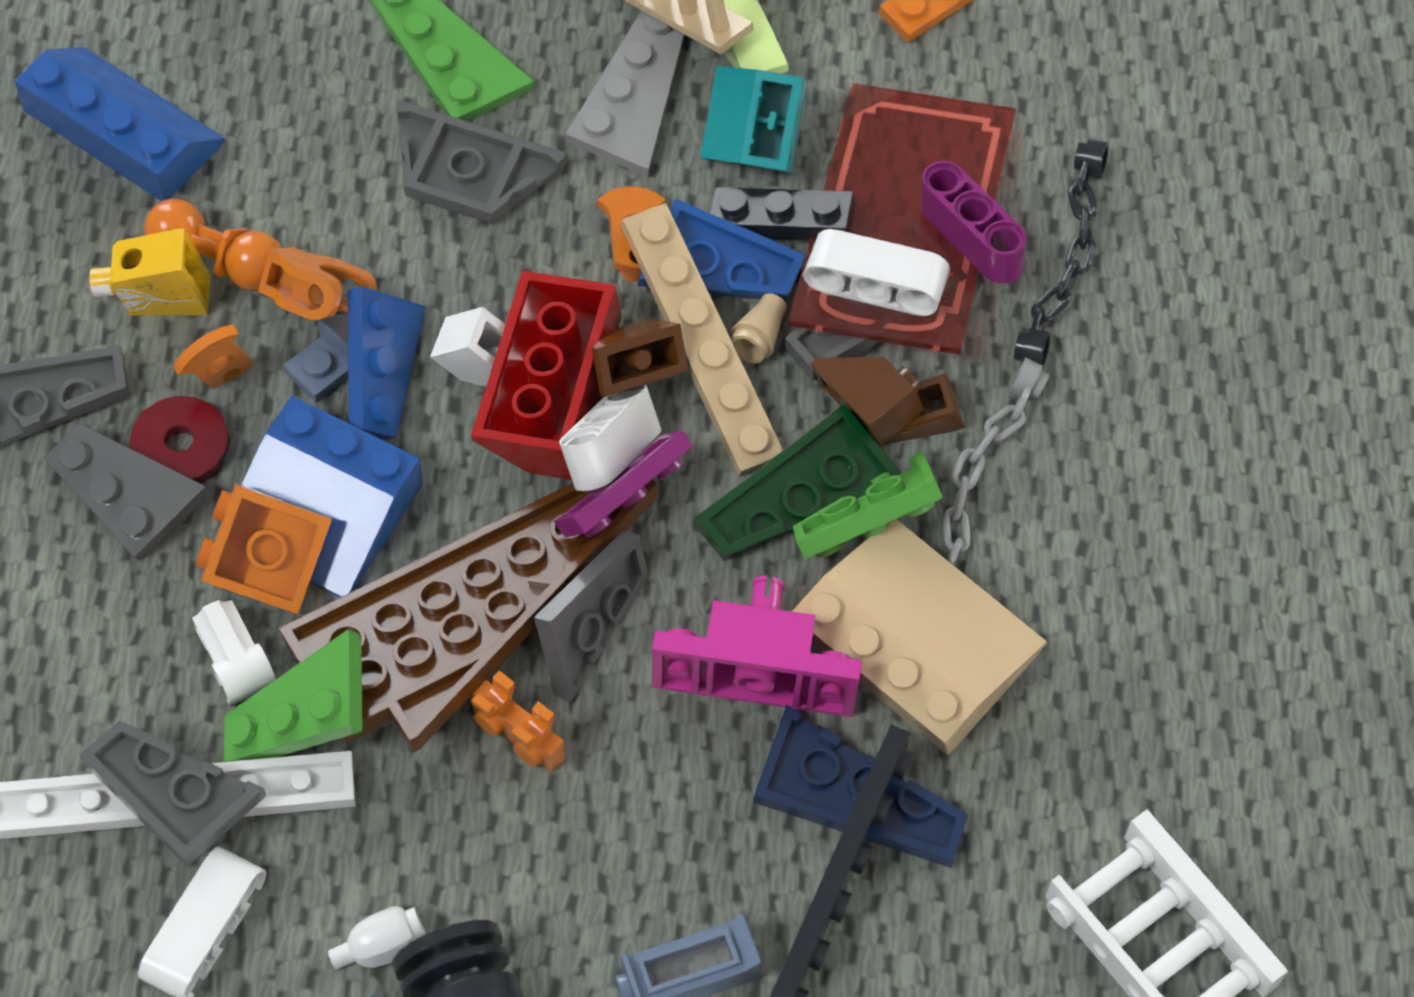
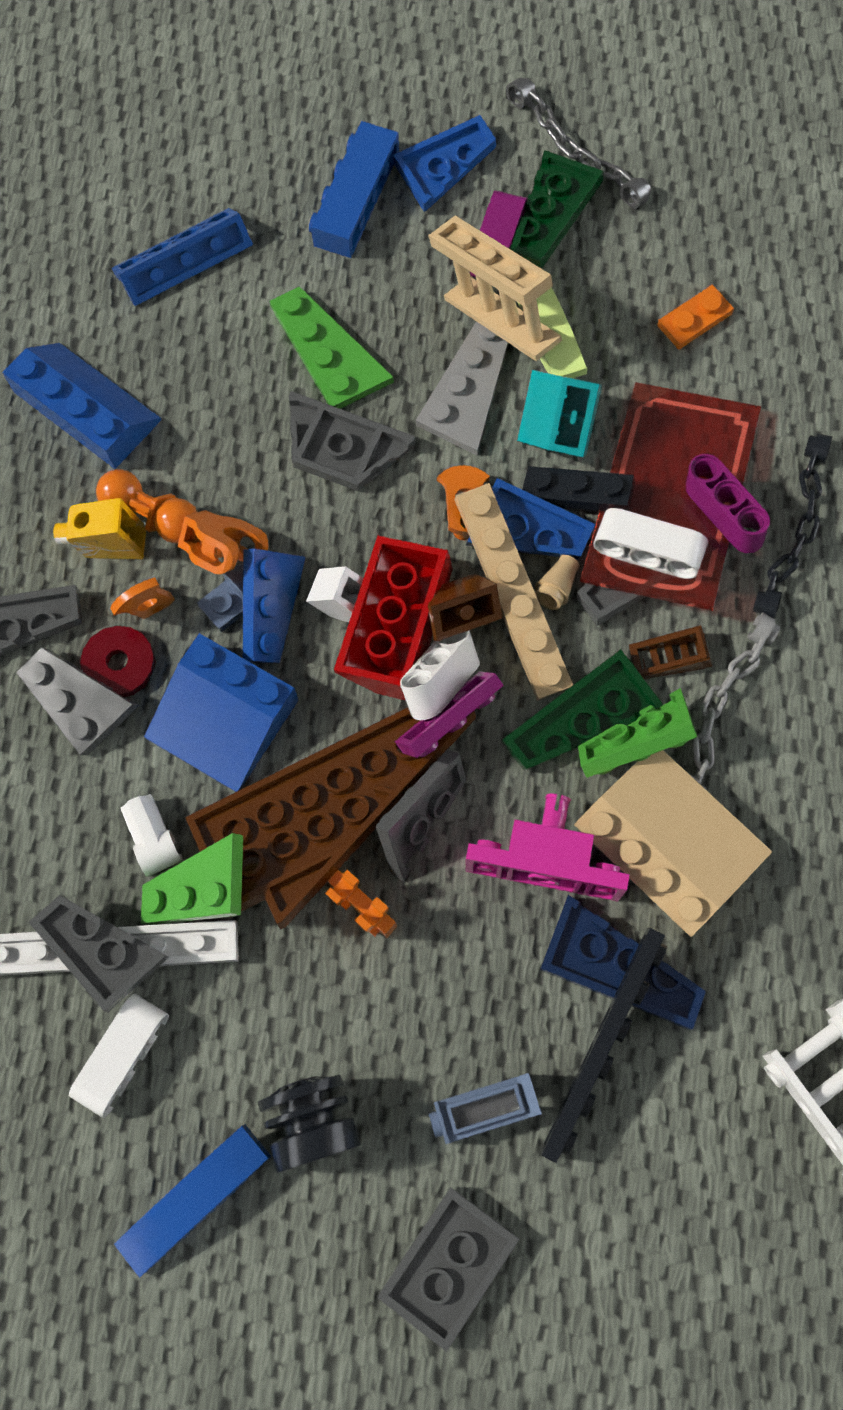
camera: 10 degrees right, 10 degrees up
orange plate [195,483,332,614] -> none
white plant [328,906,426,970] -> none
reddish brown slope [810,357,924,447] -> none

